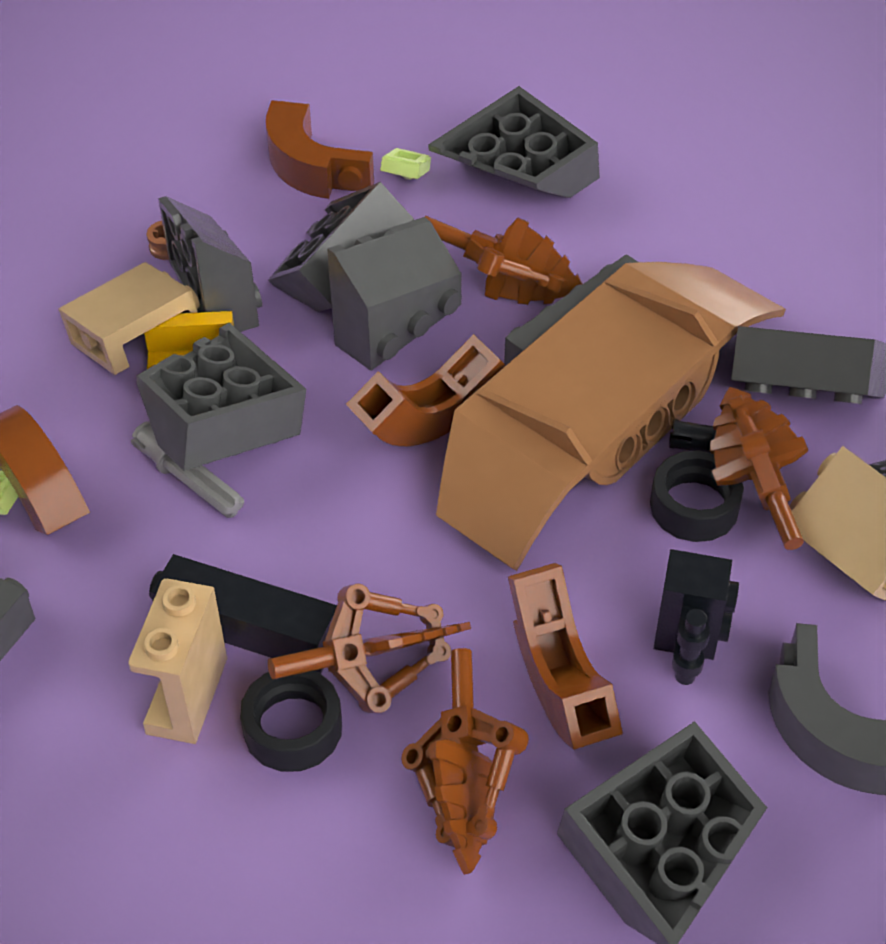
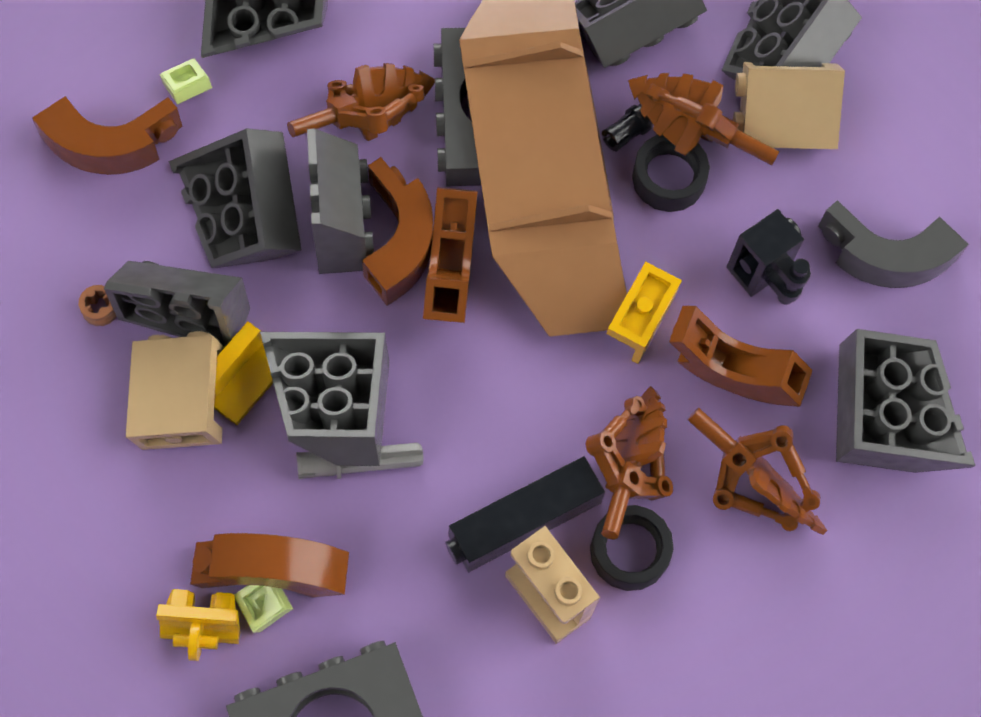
camera: 55 degrees left, 20 degrees up
none -> dark orange arch [362,157,433,306]
none -> yellow panel [606,261,682,364]

